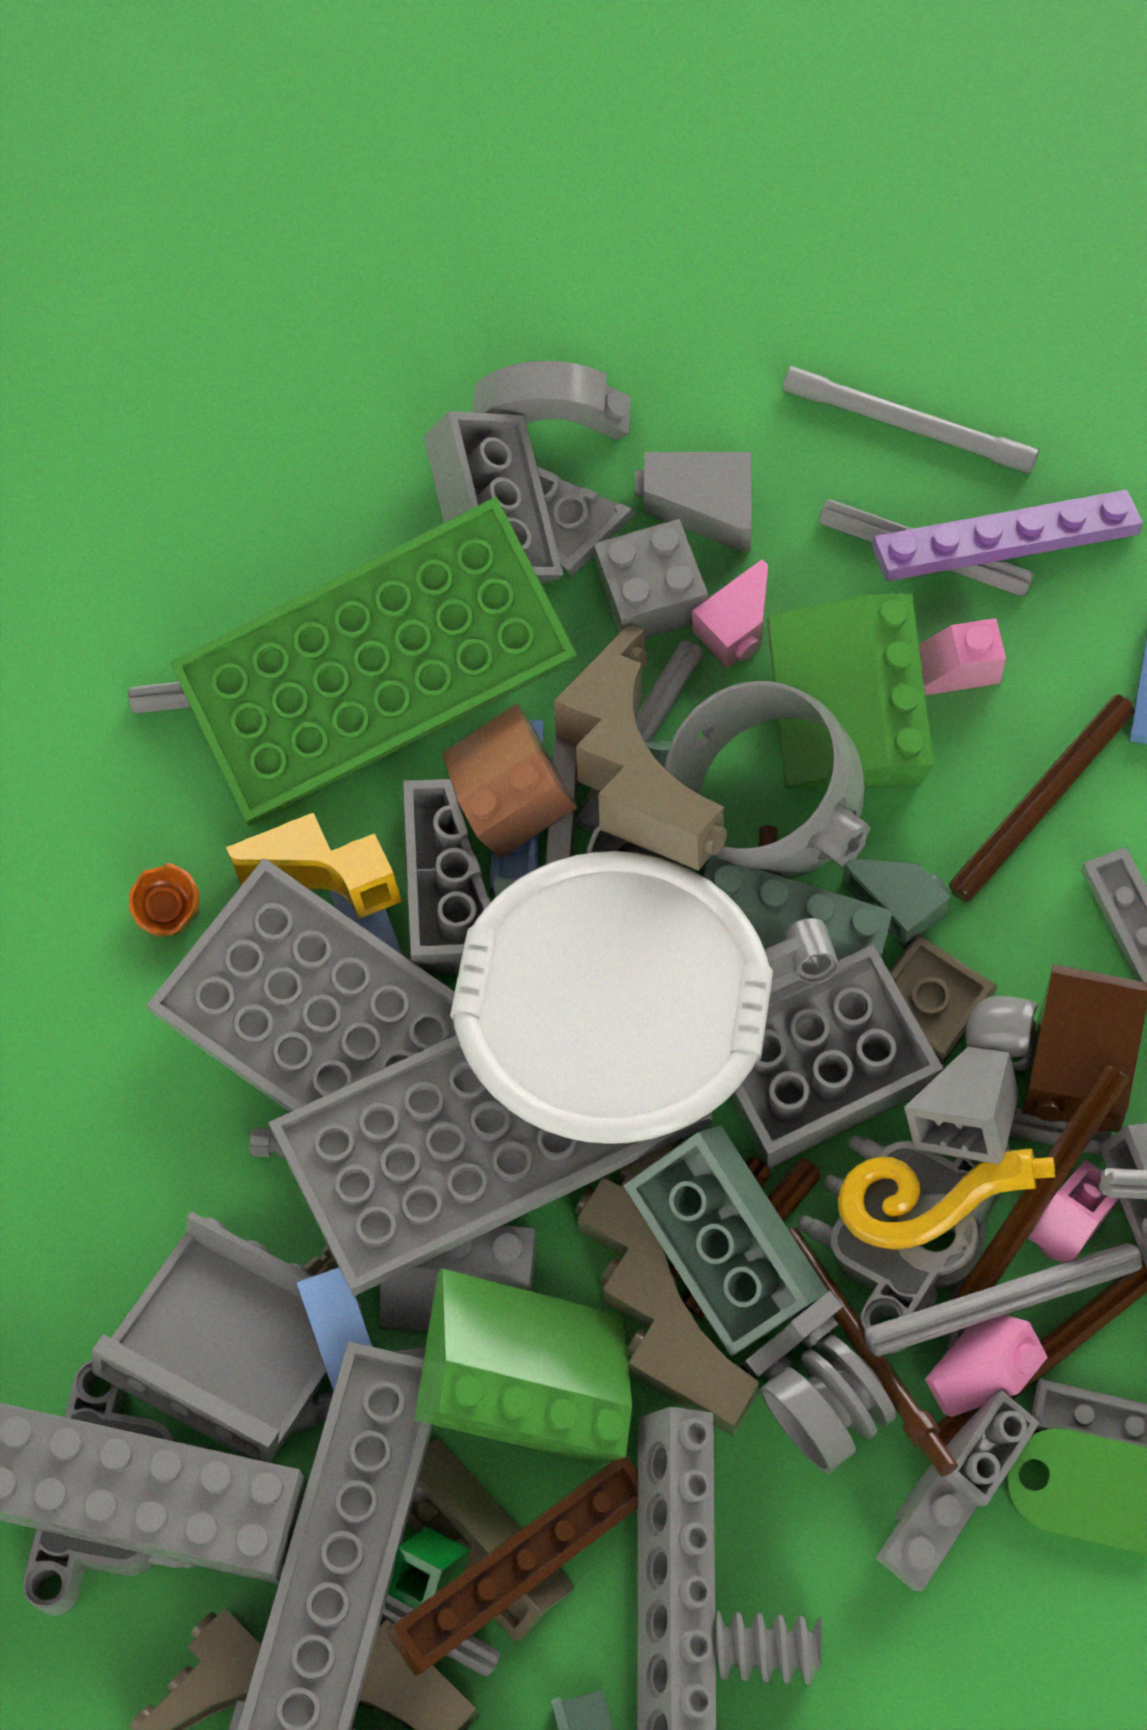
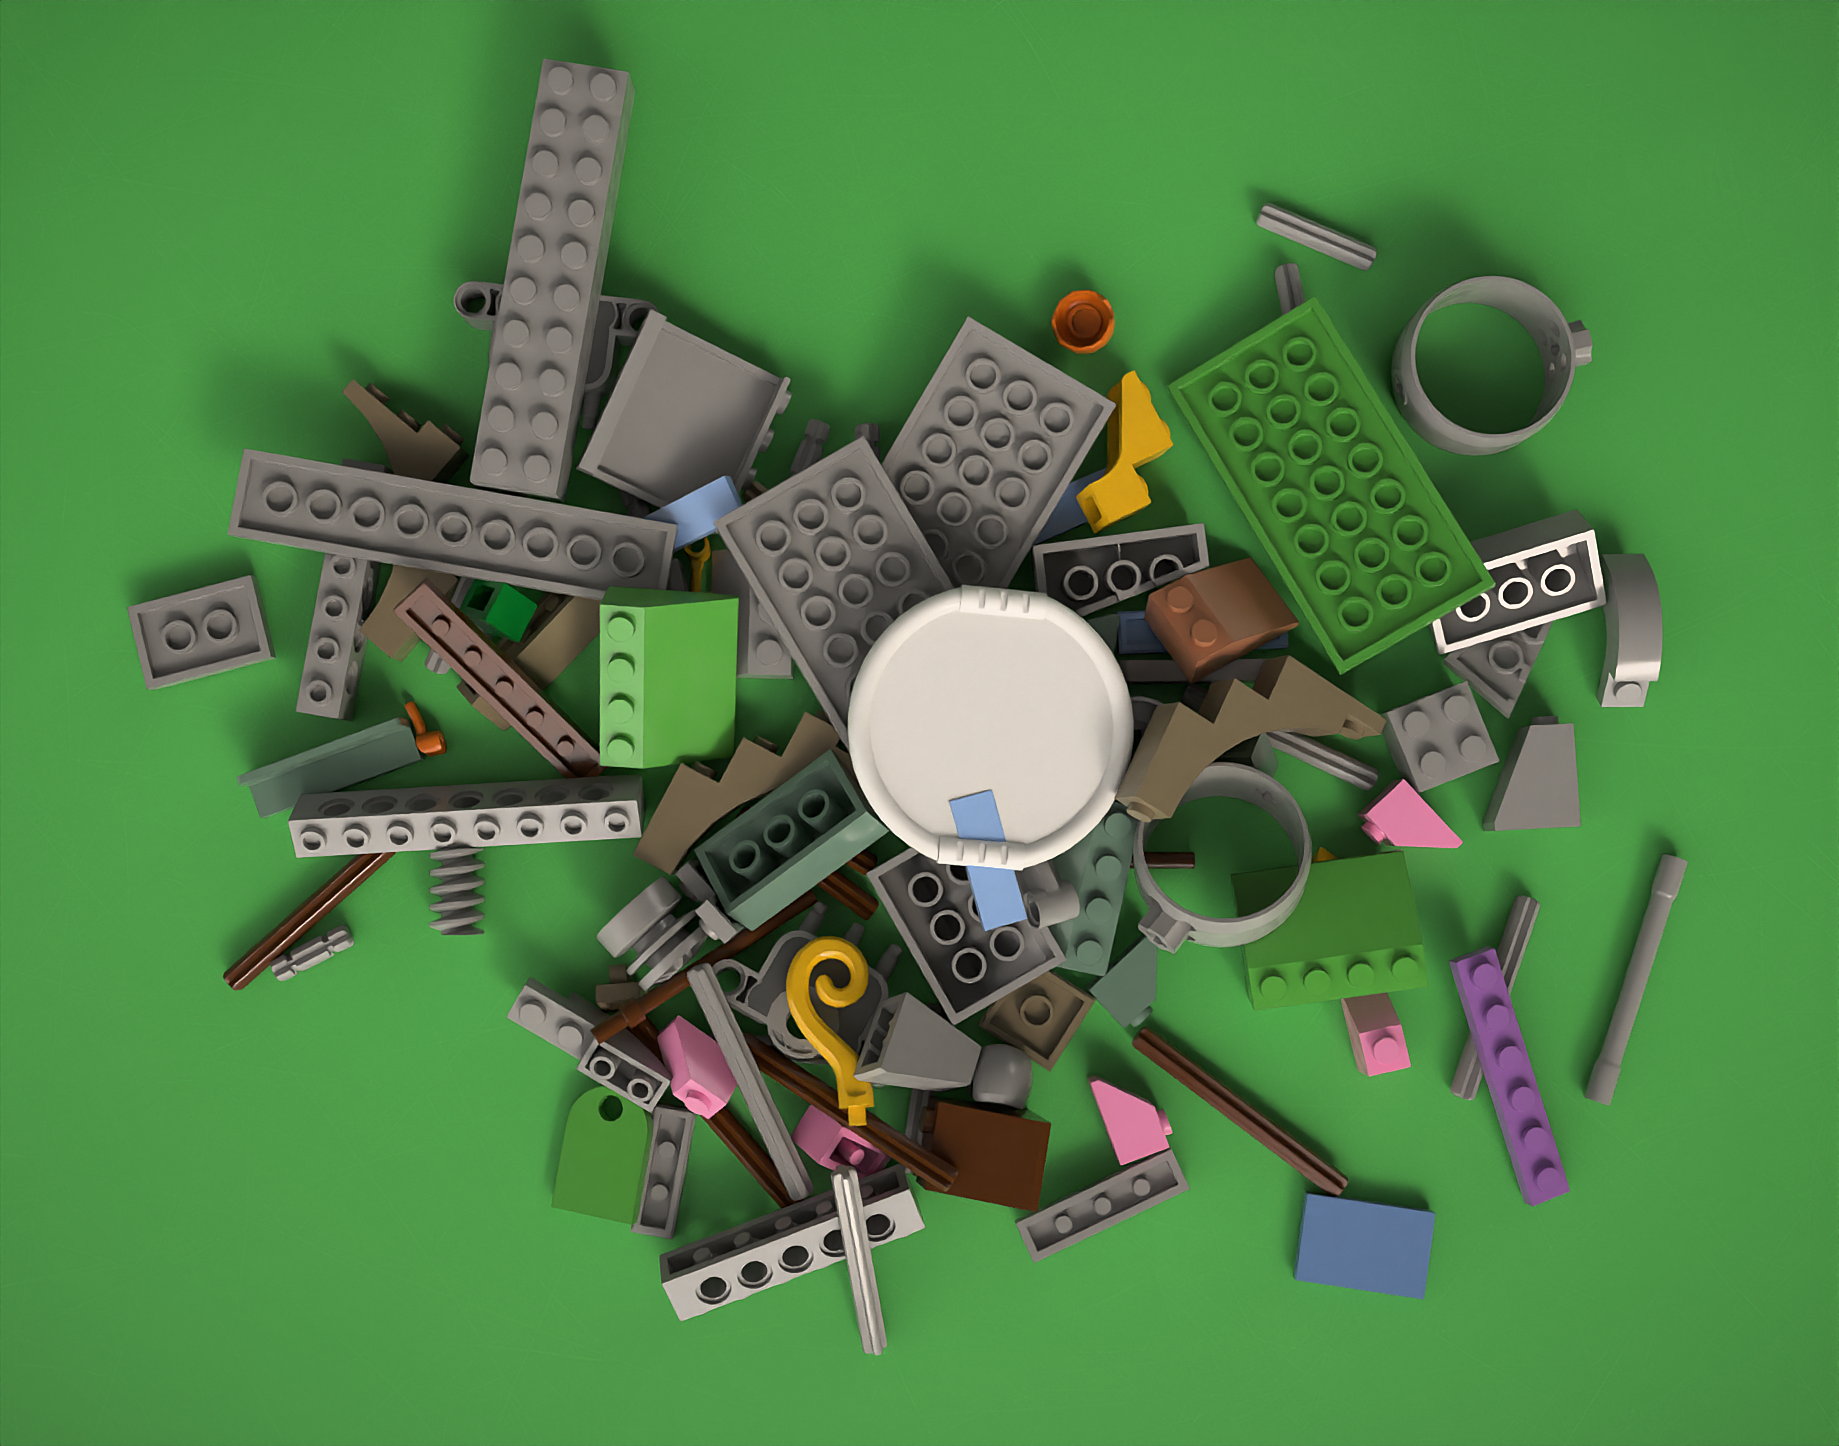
camera: 80 degrees right, 20 degrees up
none -> orange hand [405,701,447,757]
none -> dark tan tile [596,964,645,1013]
none -> yellow hand [684,537,711,592]
none -> light grey axle [787,419,830,479]
none -> light blue tile [949,790,1027,931]
none -> bright pink slope [1087,1075,1172,1165]
none -> light grey axle [1257,202,1377,271]
none -> light grey cylinder [1390,276,1593,455]

